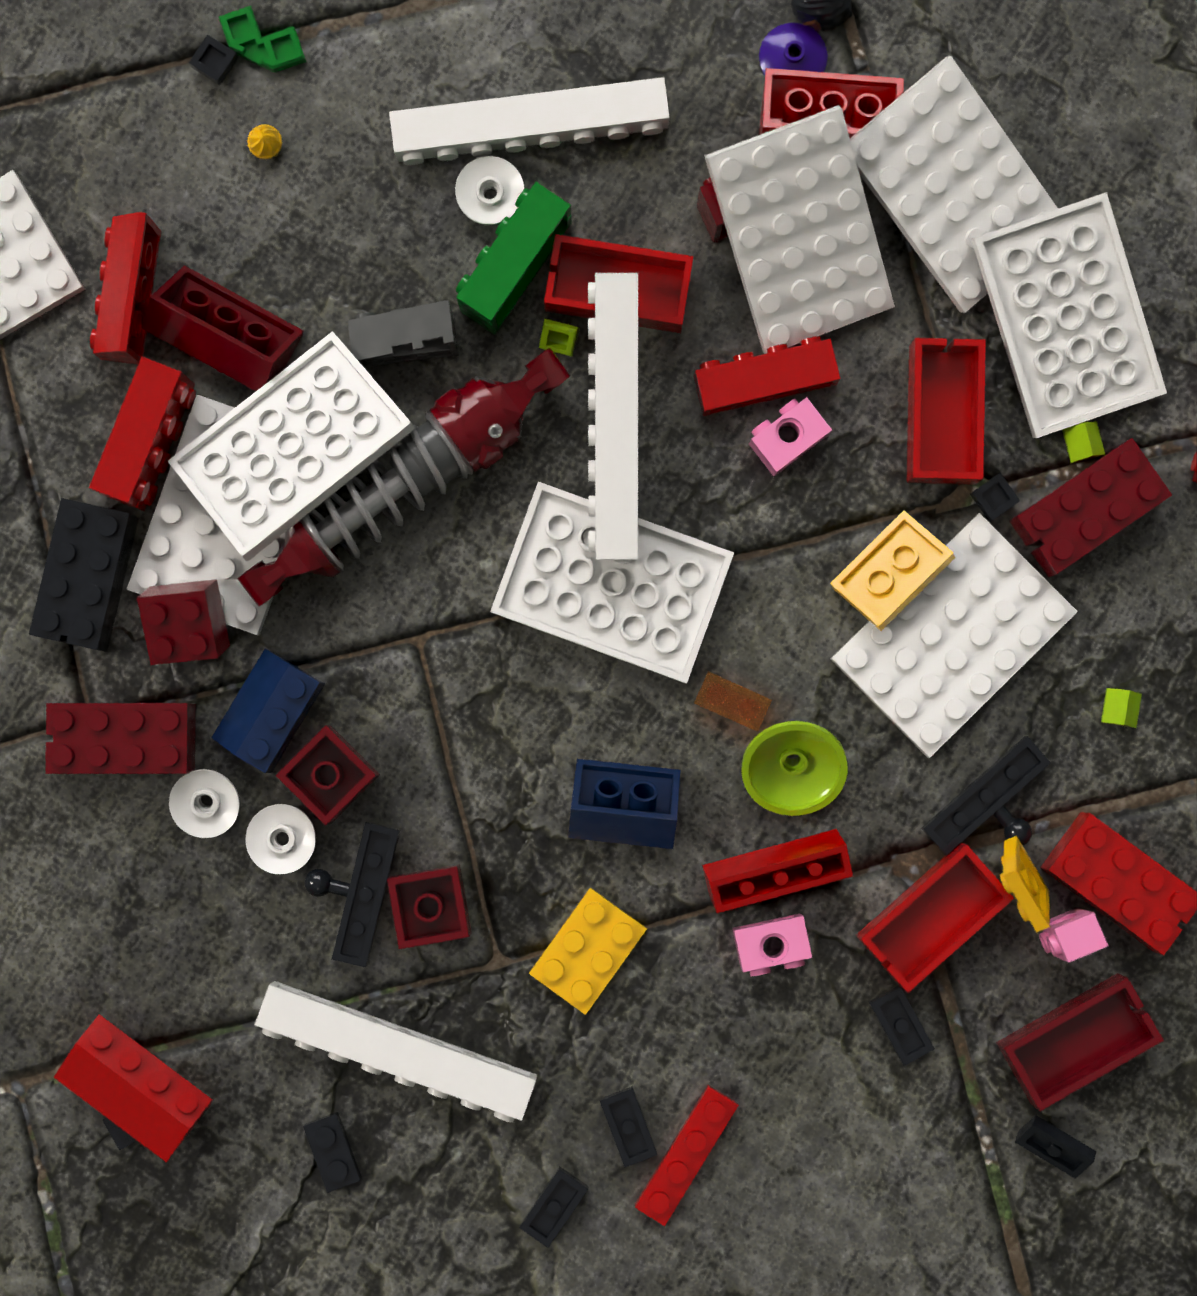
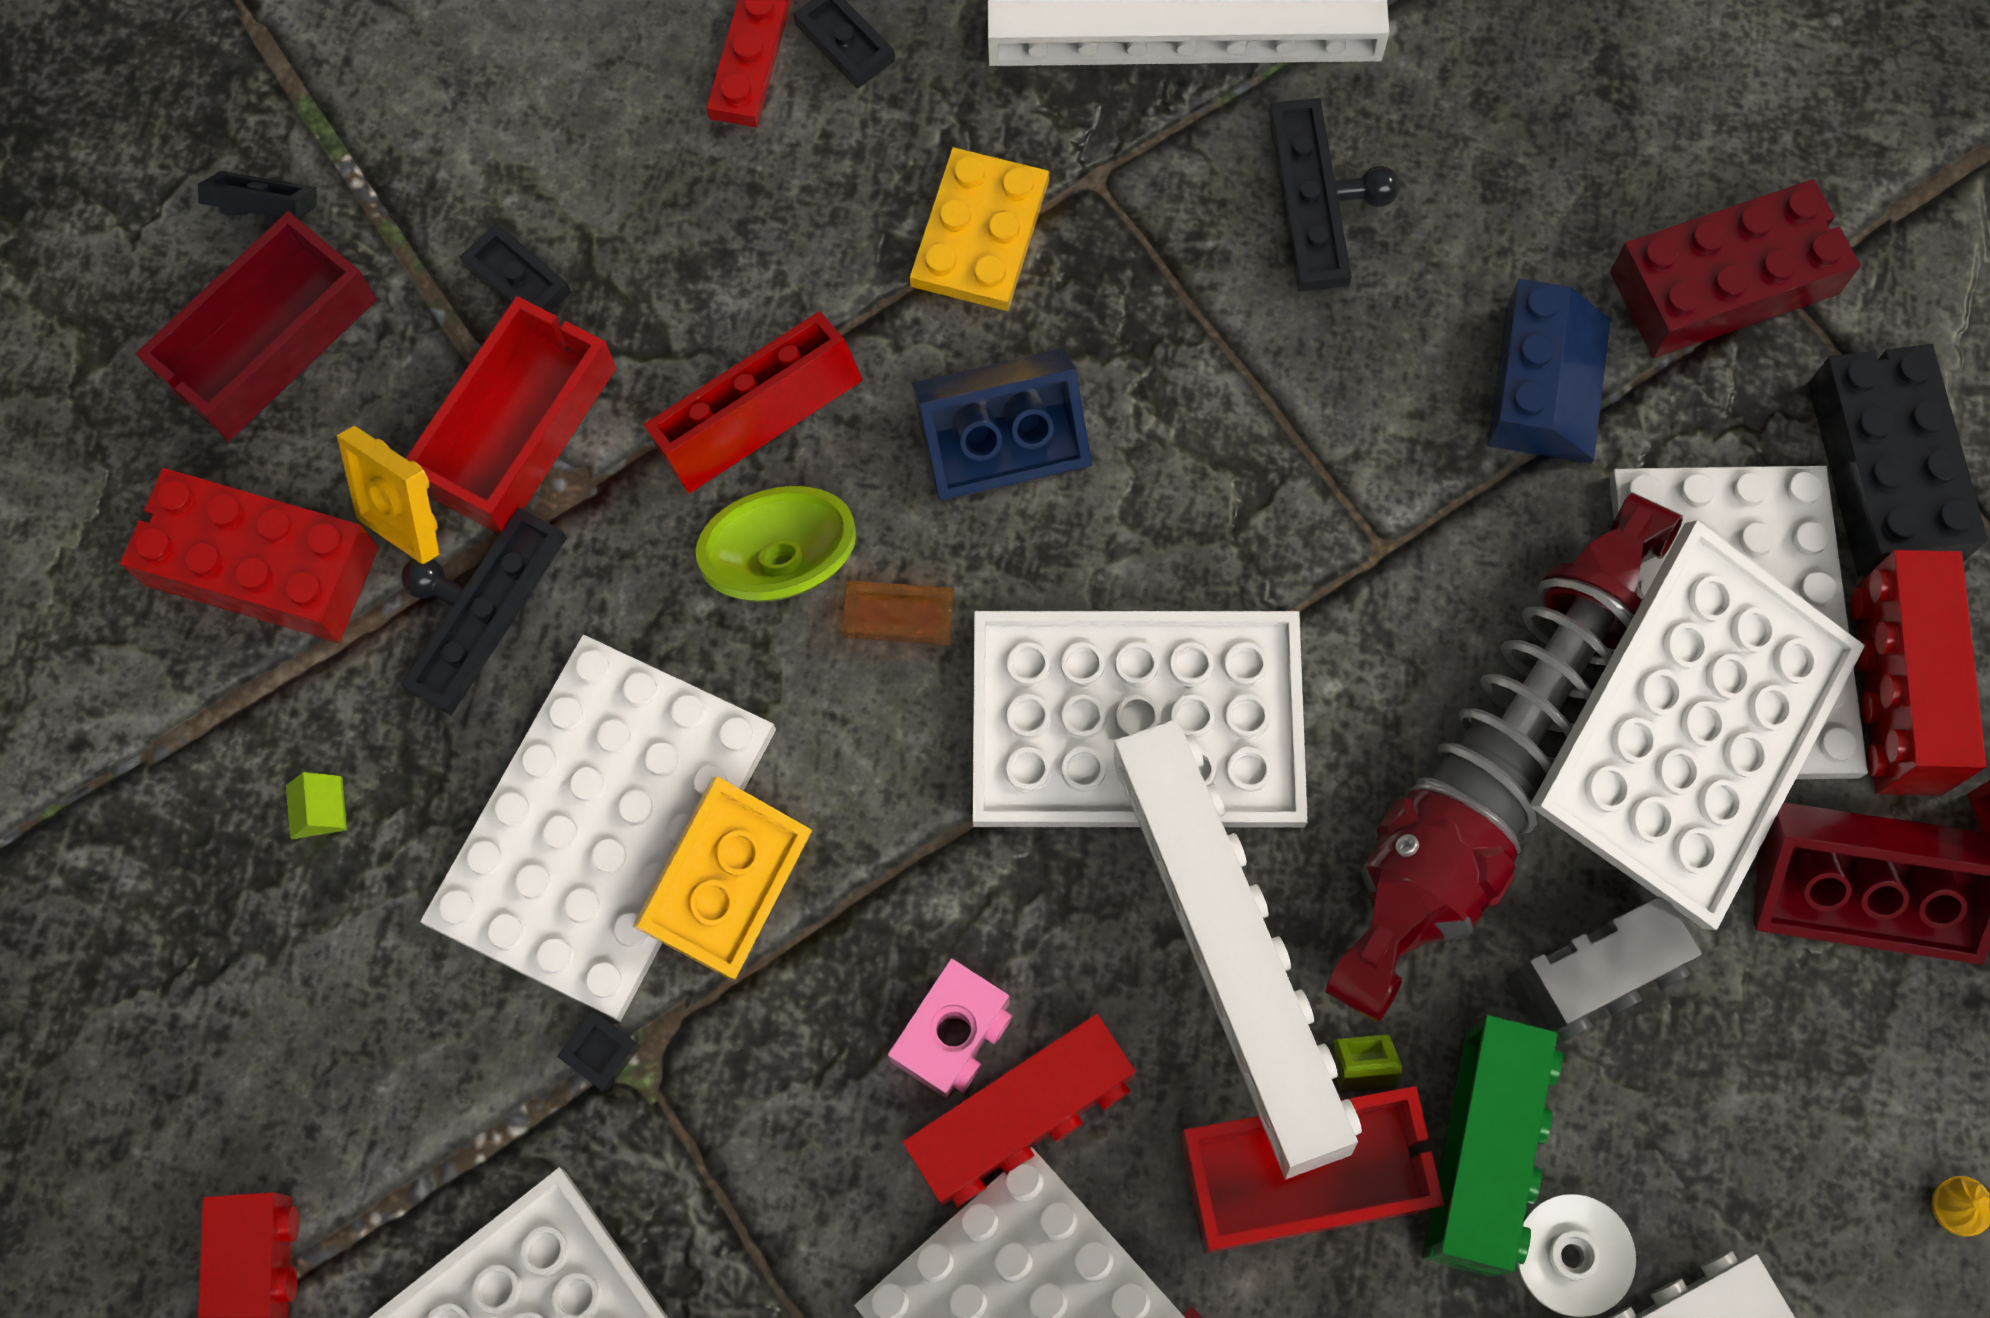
camera: 160 degrees right, 15 degrees down
dark red brick [137,579,230,665] -> none
white dish [169,769,240,838] -> none
white dish [245,804,316,874] -> none
dark red brick [275,725,380,826] -> none
dark red brick [387,864,472,949] -> none
bright pink brick [732,913,812,976] -> none
red piece [907,338,986,485] -> none
dark red piece [1009,438,1172,578] -> none
bright pink brick [1039,907,1108,963] -> none
lime slope [1062,421,1105,463] -> none

